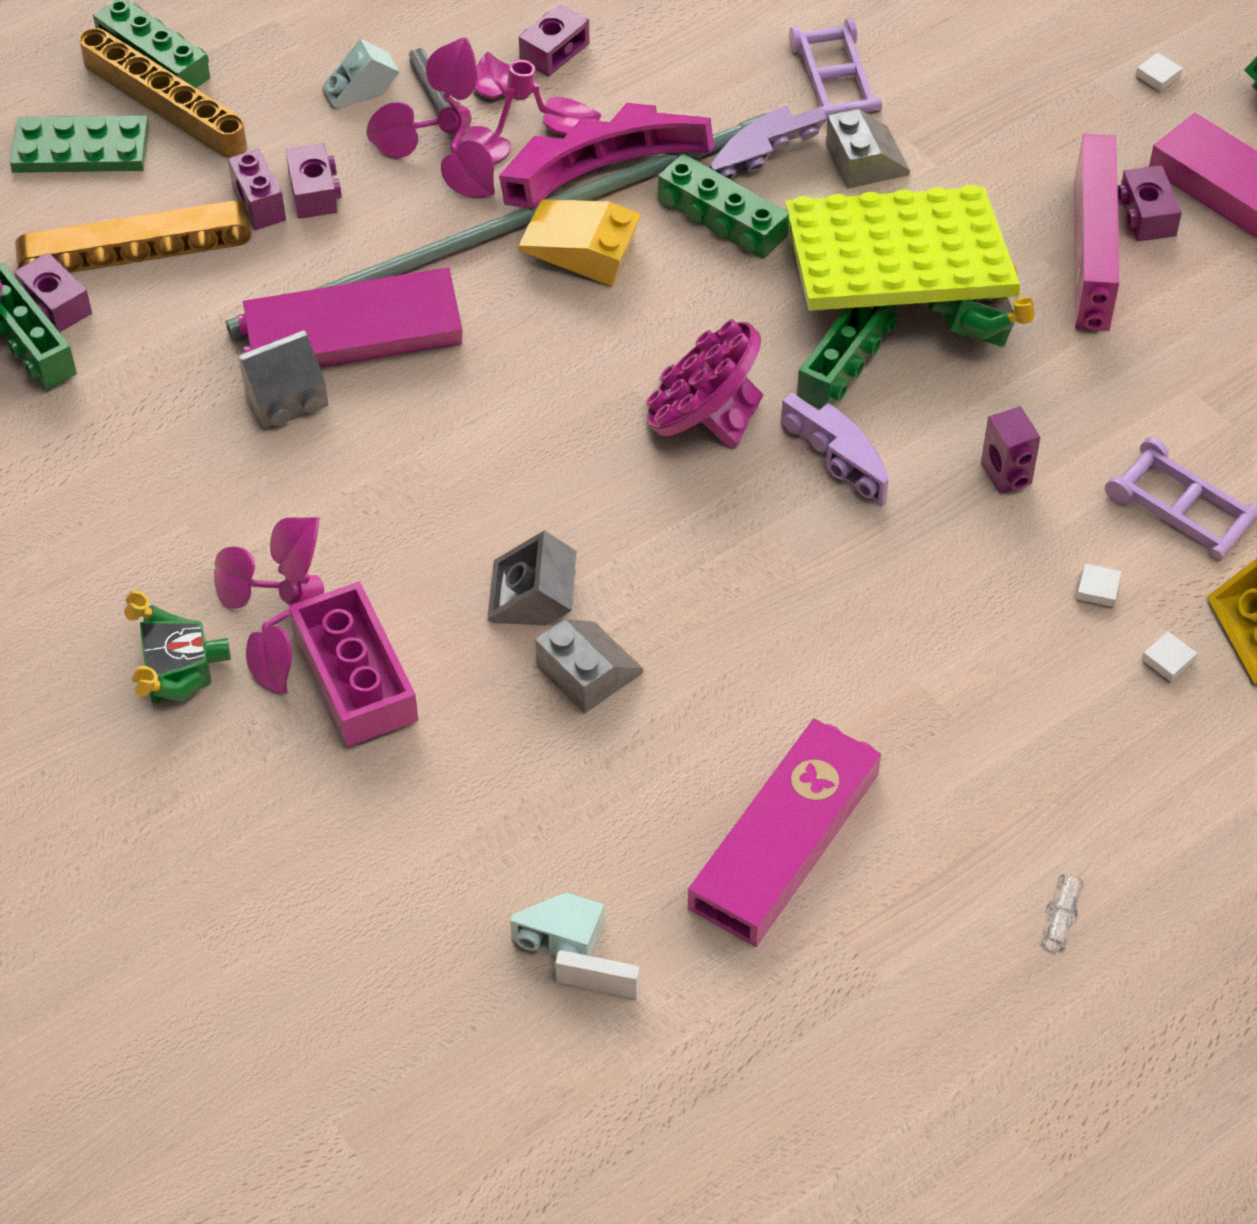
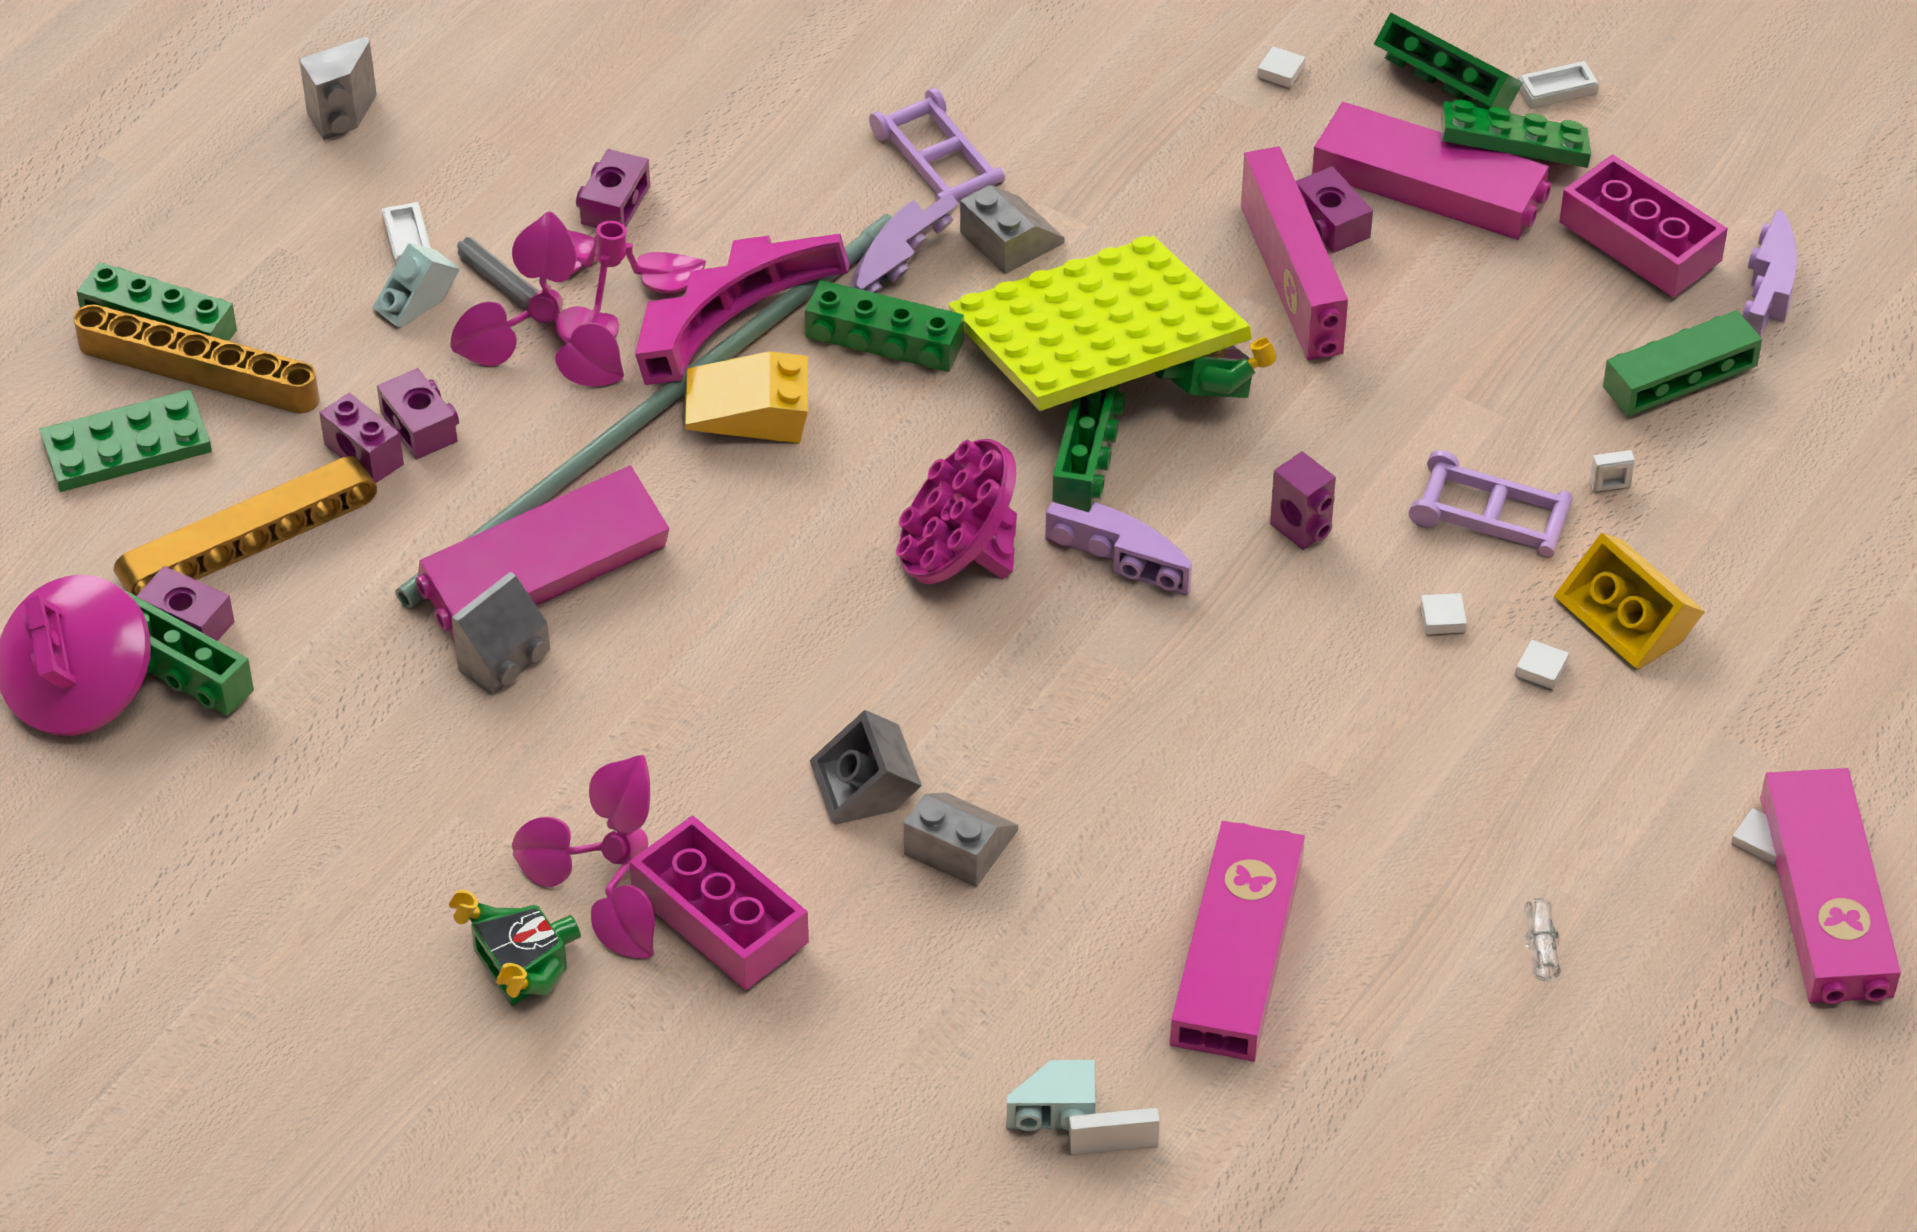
camera: 20 degrees left, 5 degrees down
none -> white tile [382,202,431,266]

